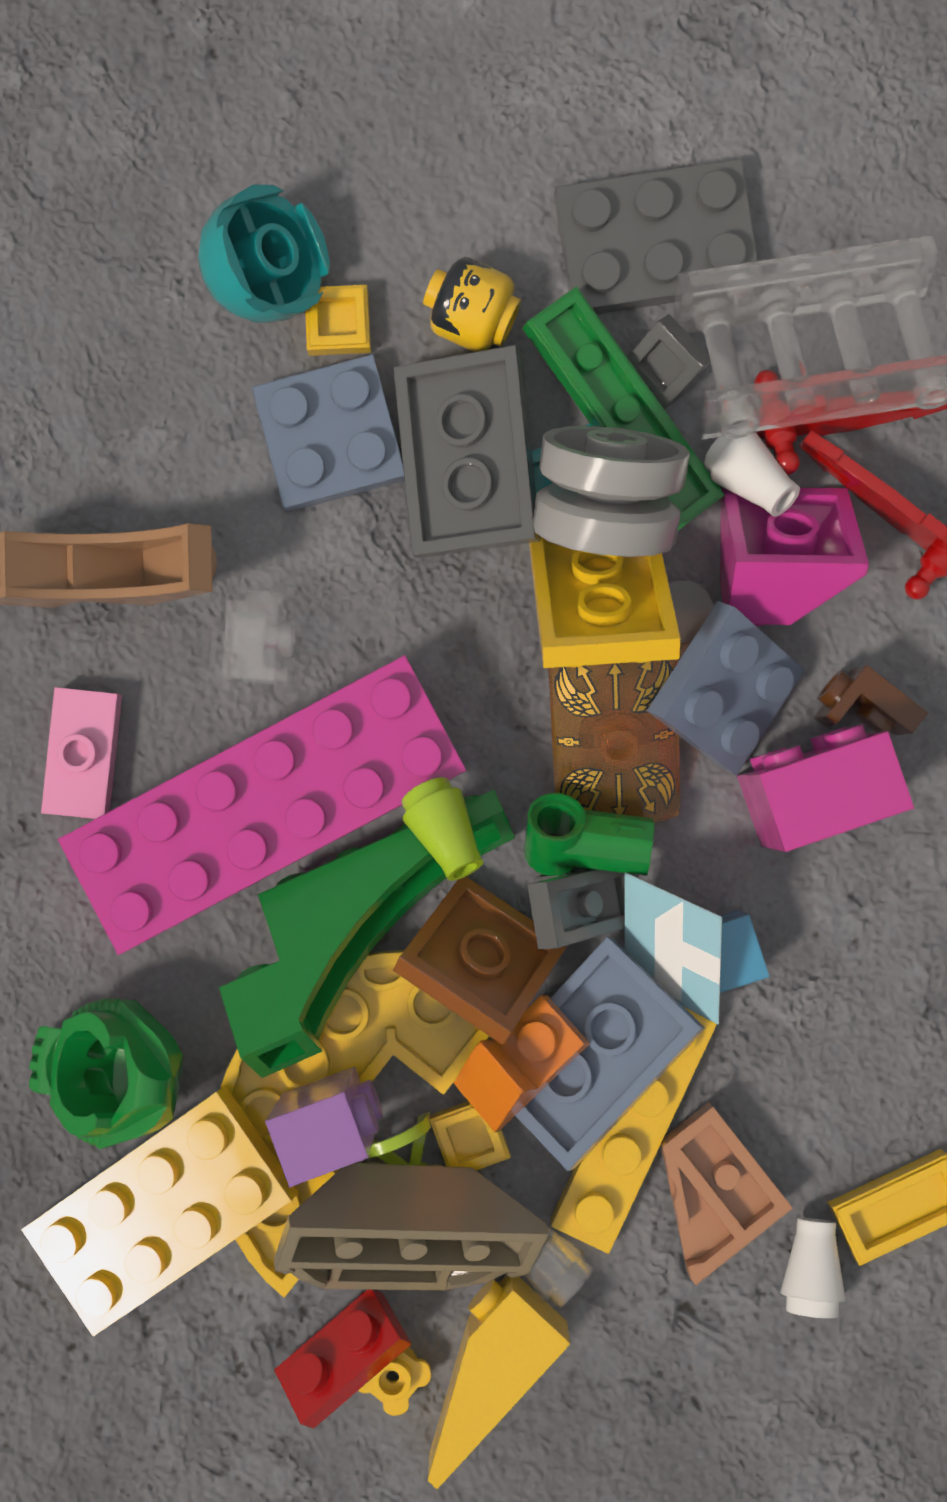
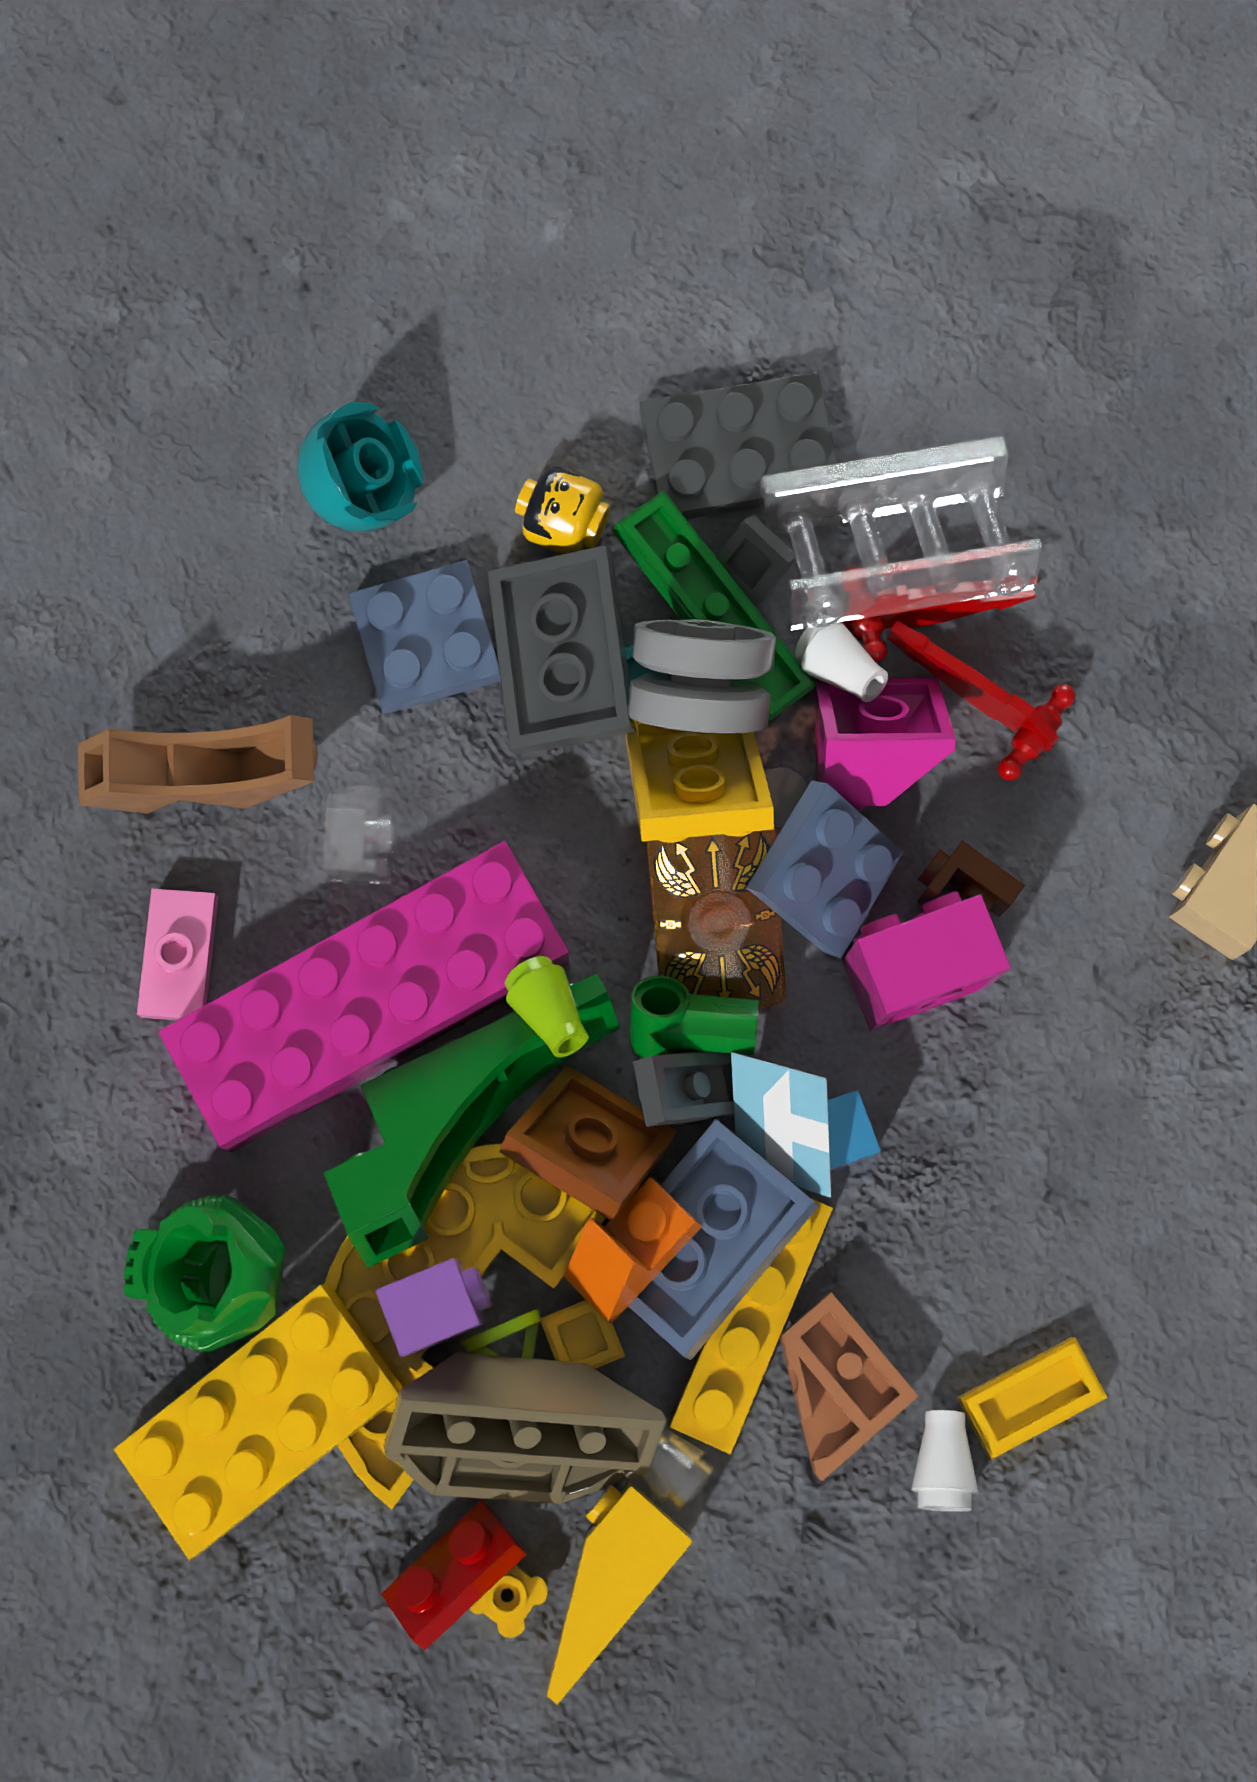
camera: 15 degrees left, 10 degrees down
yellow tile [305,285,371,356] -> none

